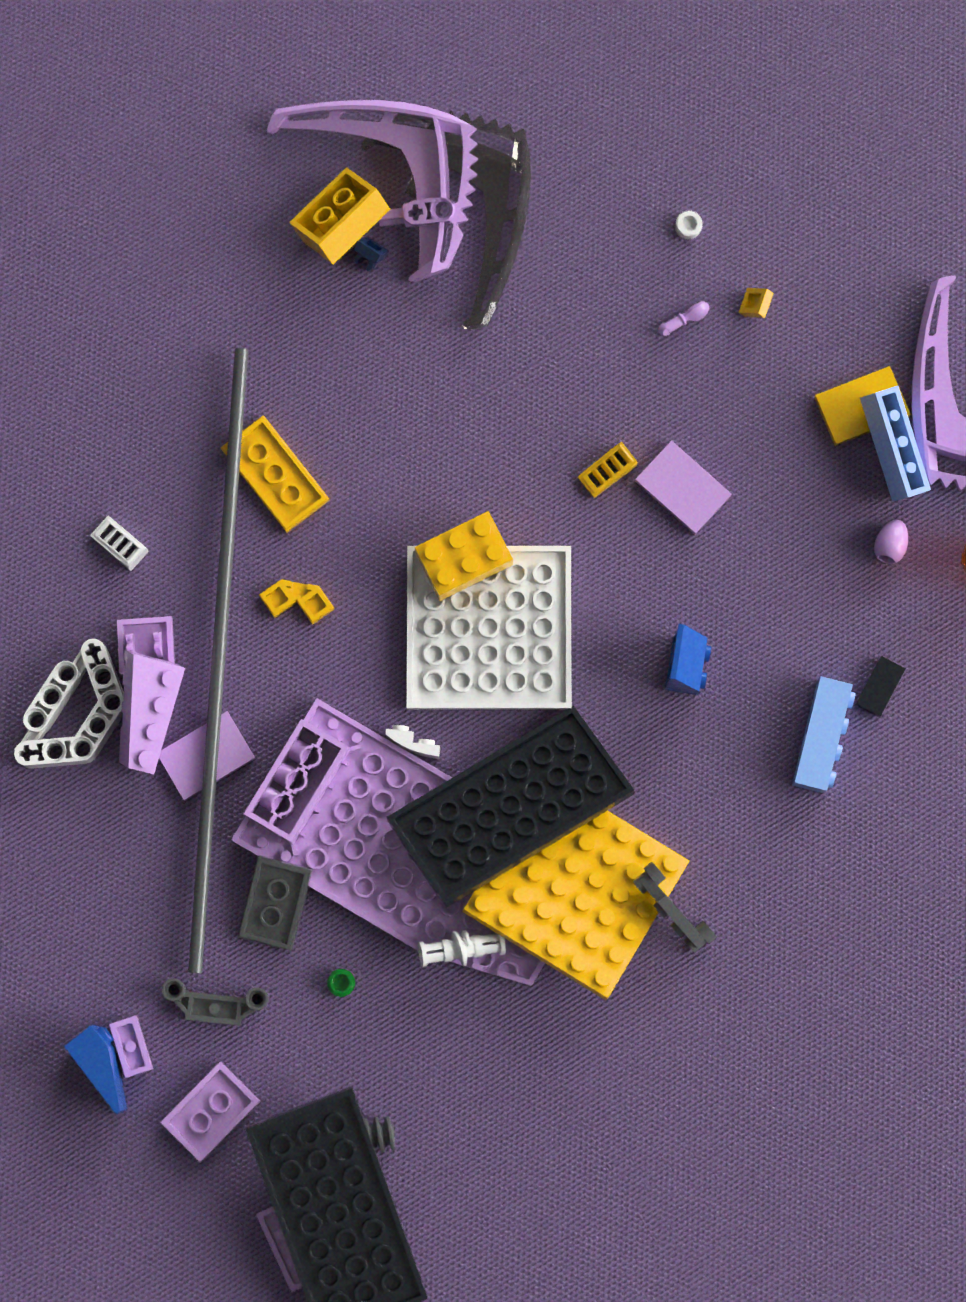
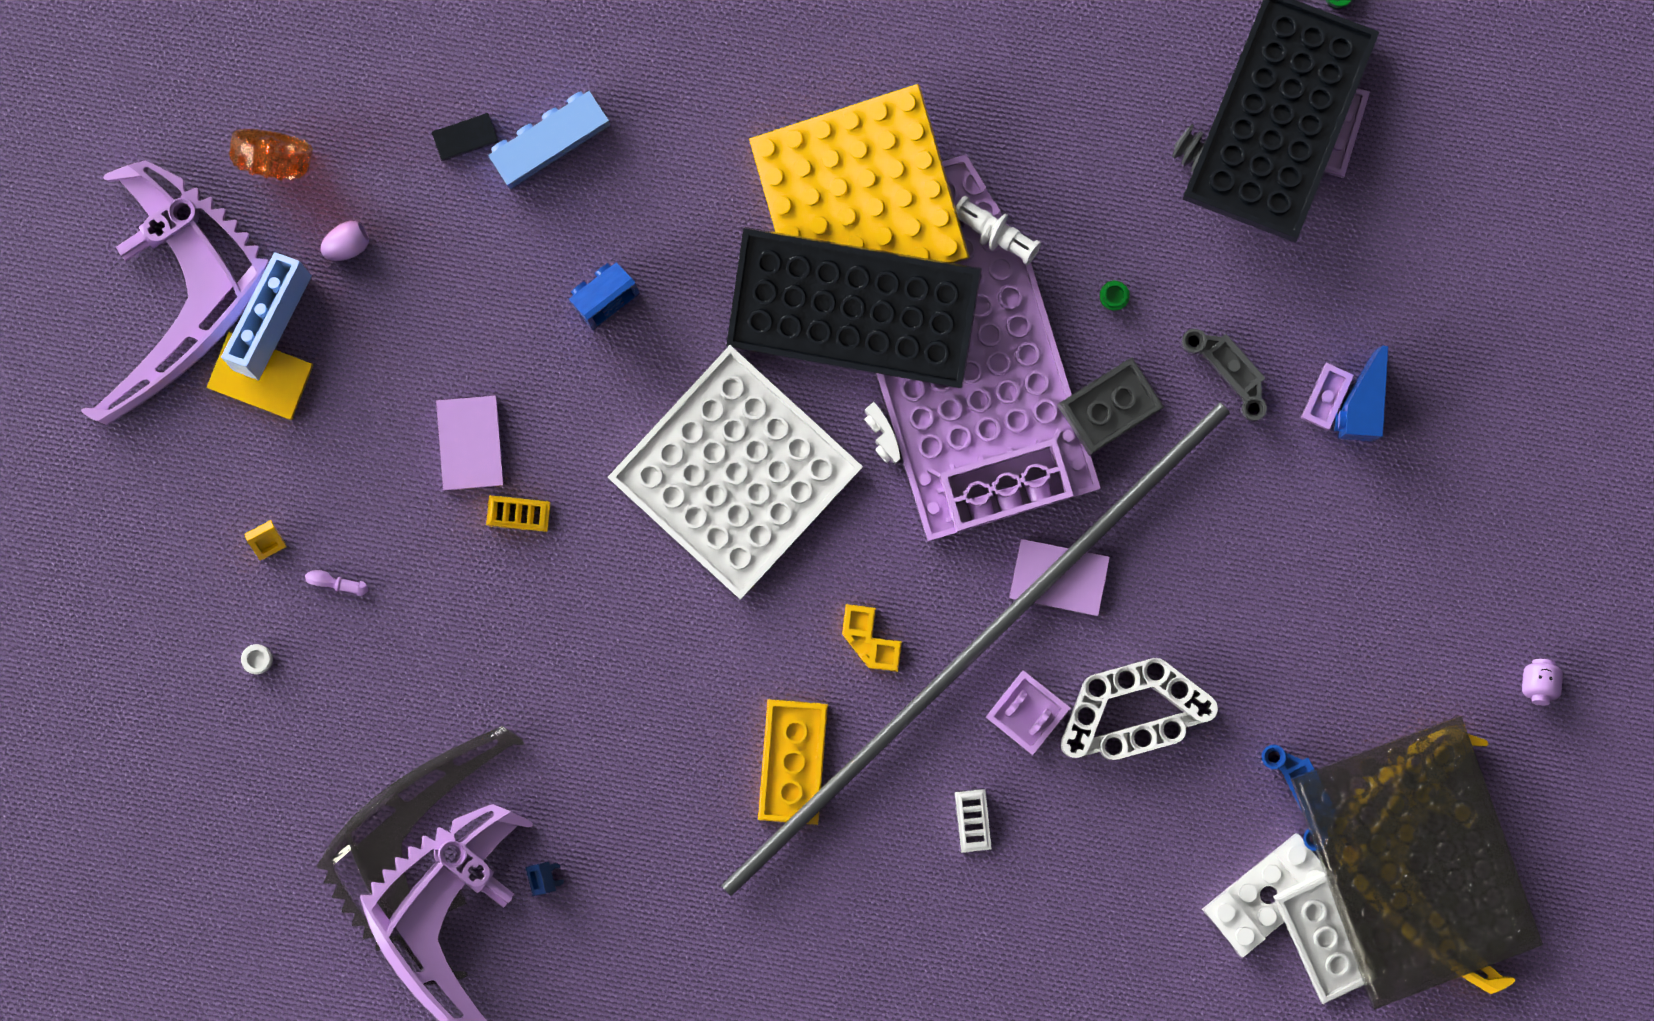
camera: 140 degrees left, 5 degrees up
lavender wedge [119,650,185,774] -> none
lavender plate [161,1061,260,1162] -> none
yellow brick [289,167,390,264] -> none
yellow brick [415,511,513,601] -> none
dark grey plate [633,861,717,953] -> none

